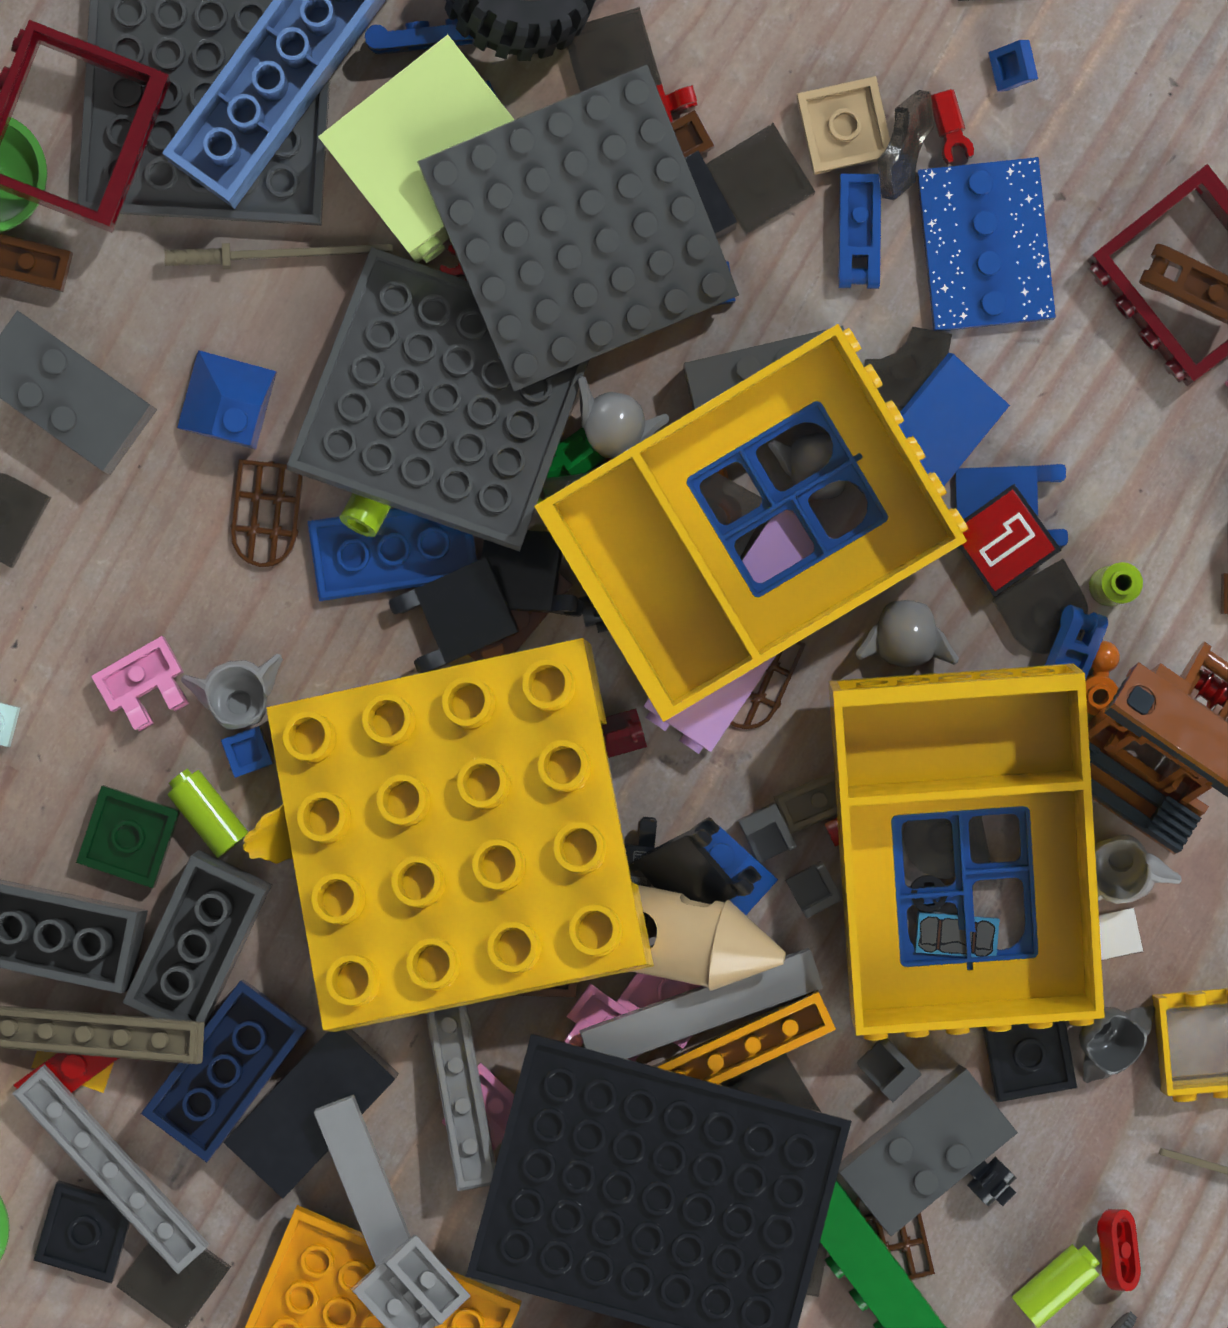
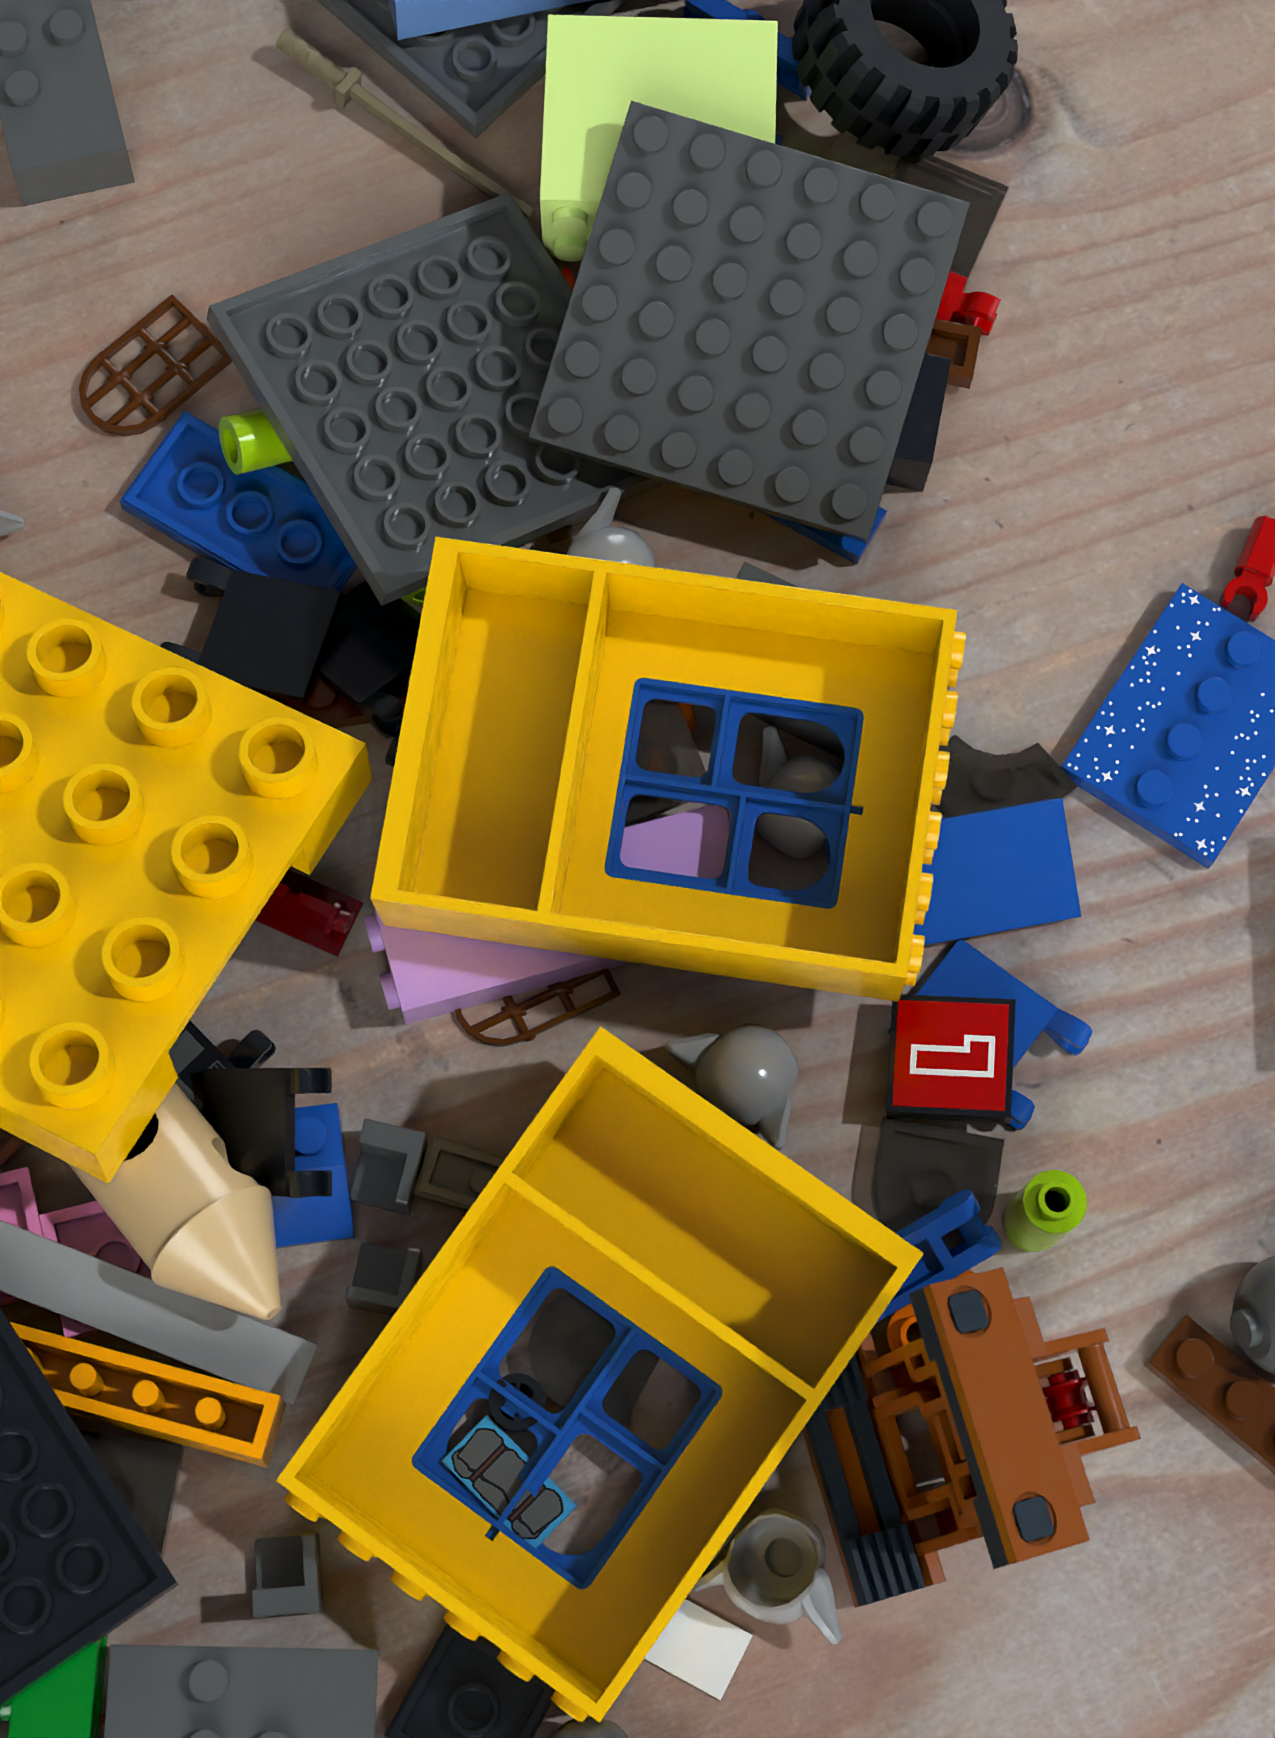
camera: 35 degrees right, 15 degrees down
blue slope [177,350,277,450] -> none
clear smoke tile [706,123,815,235] -> none
tan plate [796,76,893,175] -> none
blue plate [838,173,881,289] -> none
clear smoke tile [877,90,934,200] -> none

